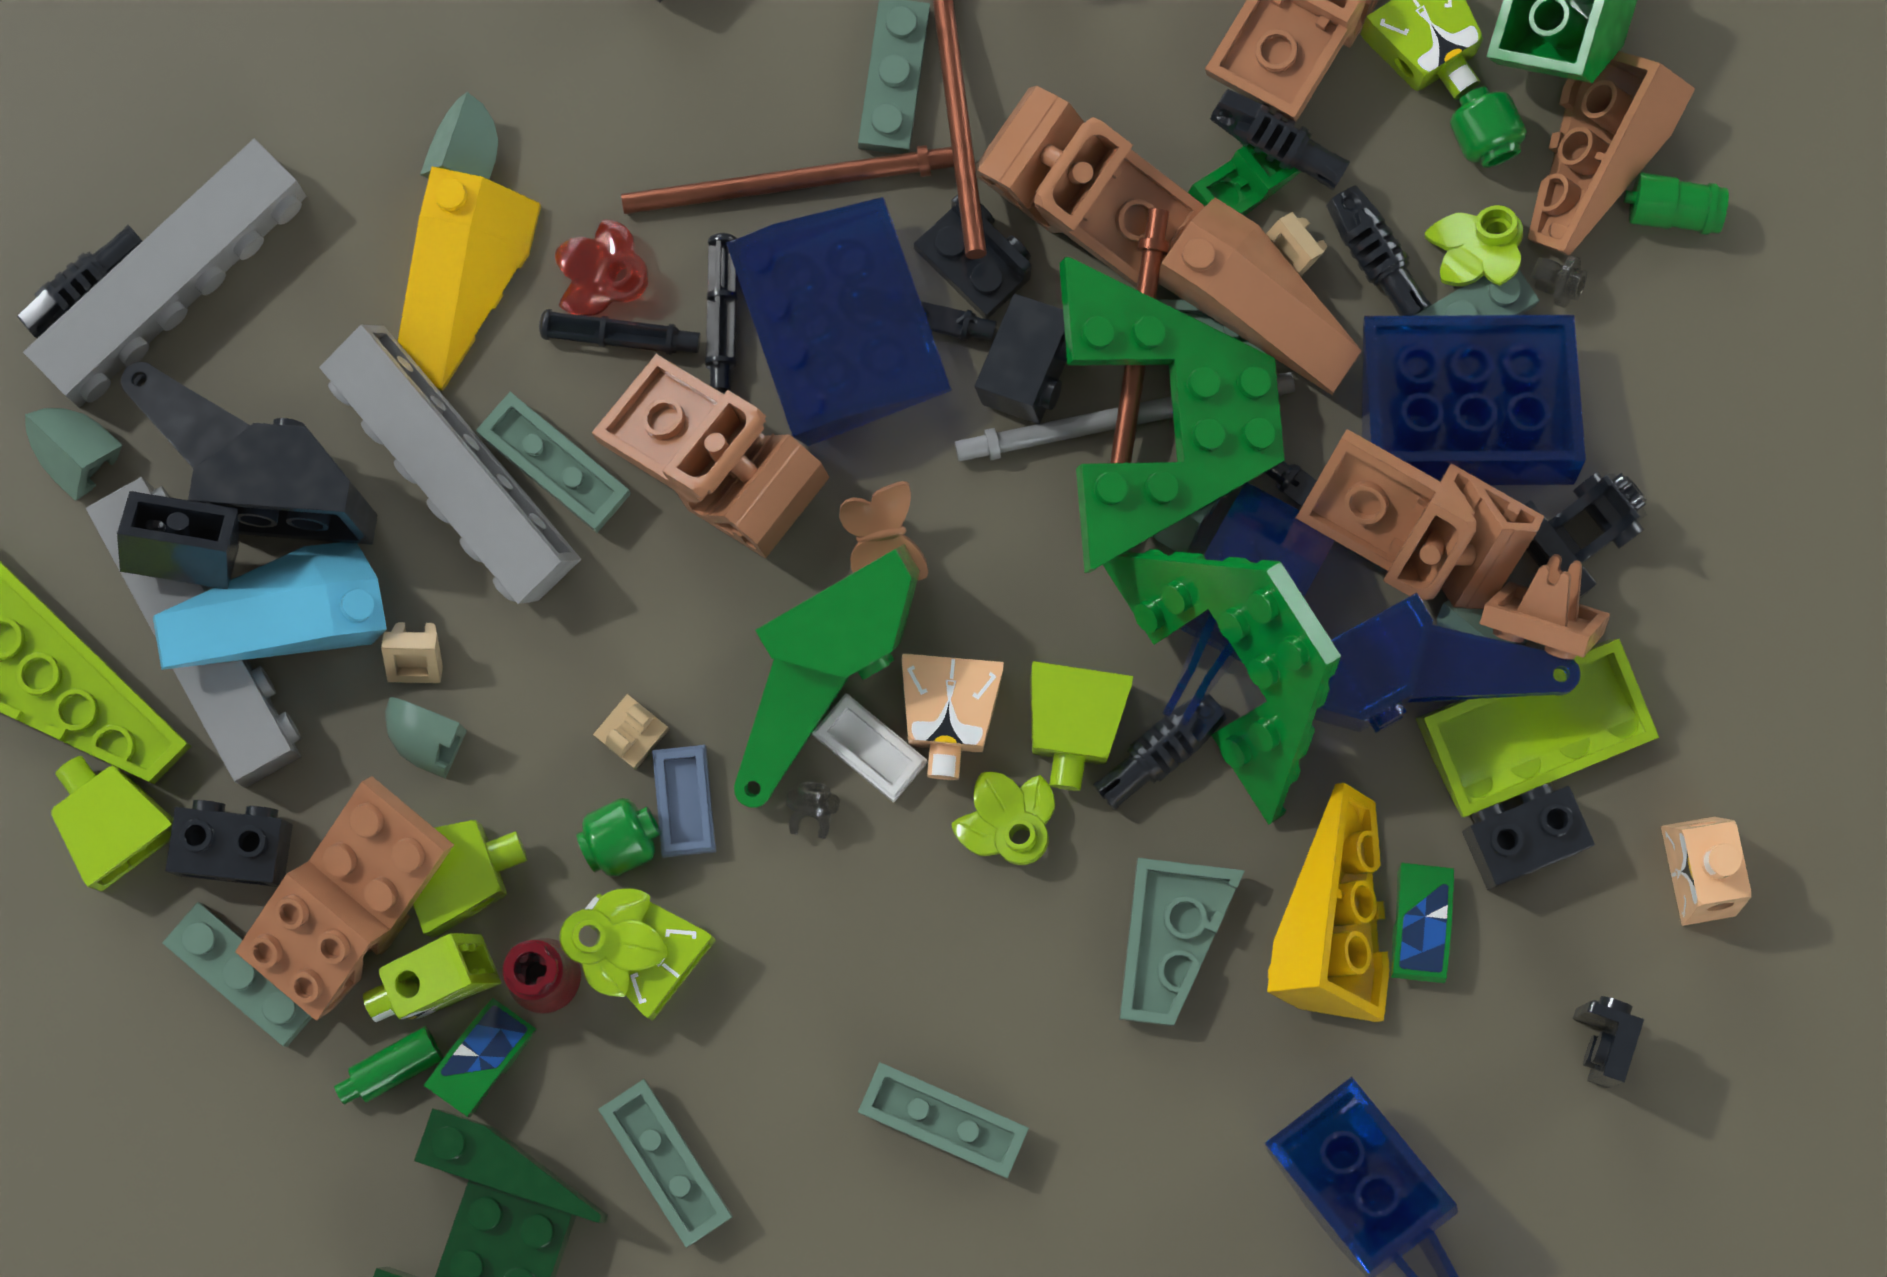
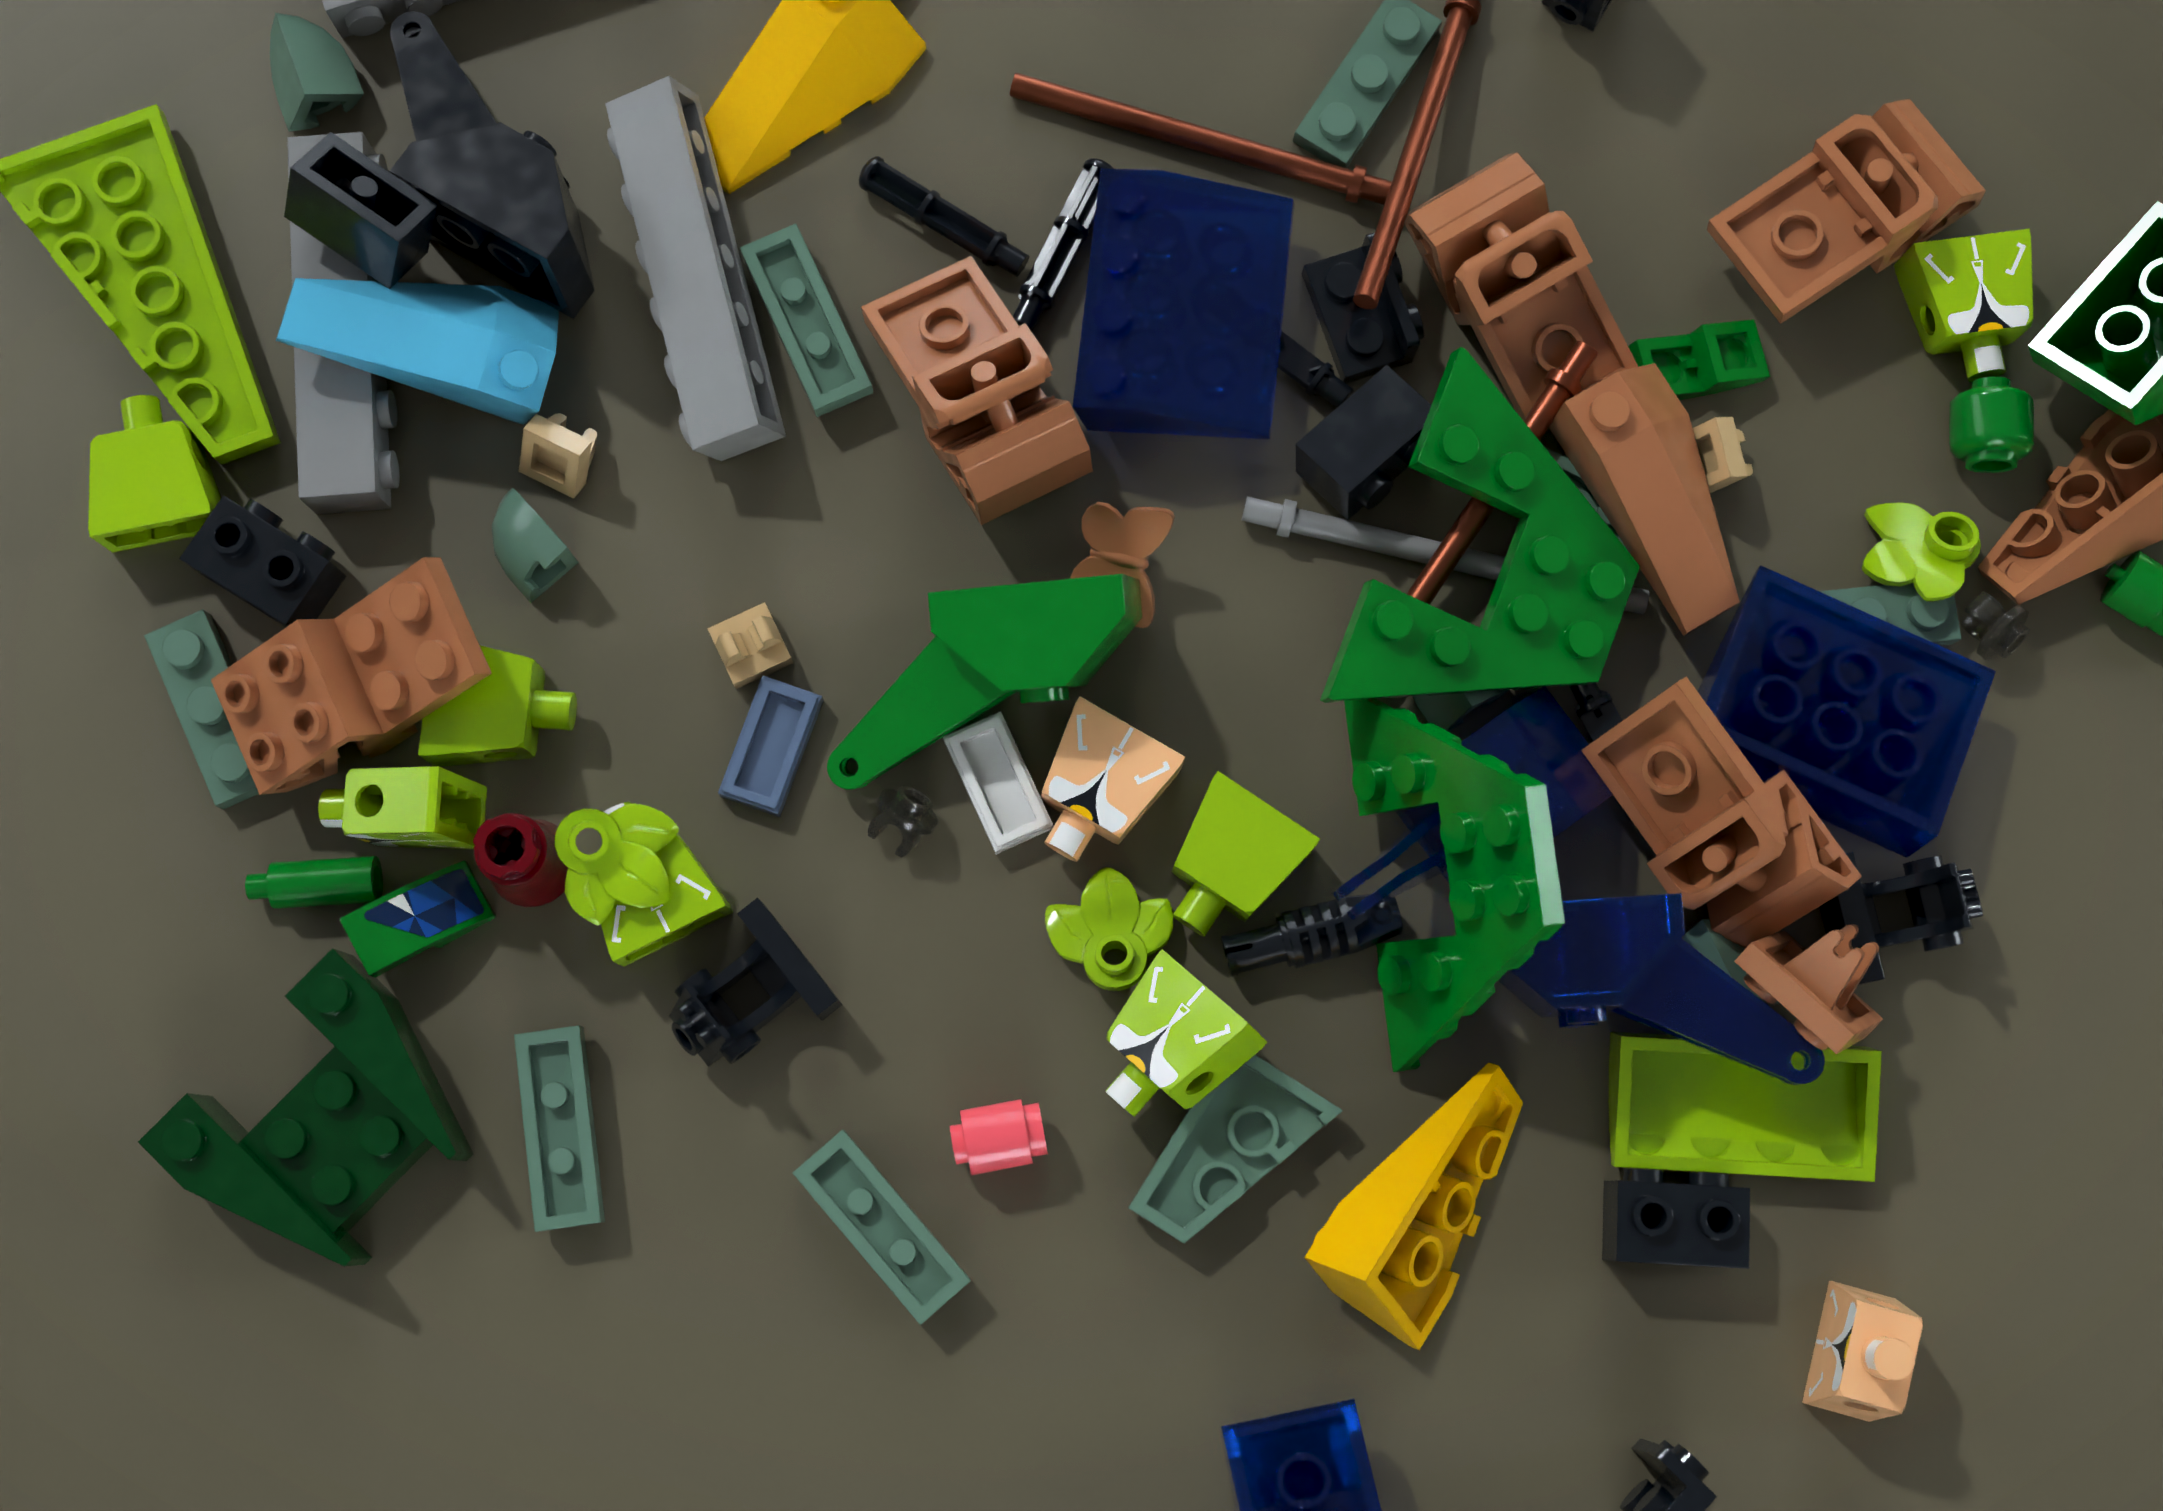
camera: 20 degrees right, 0 degrees up
clear red plate [555,219,648,316] -> none
green head [576,798,661,877] -> none
black hinge [1210,89,1350,191] -> none
black hinge [1326,185,1432,322] -> none
slope [1391,863,1454,983] -> none
none -> black tile [669,897,843,1067]
none -> coral brick [949,1099,1048,1175]
none -> lime torso [1105,949,1268,1117]

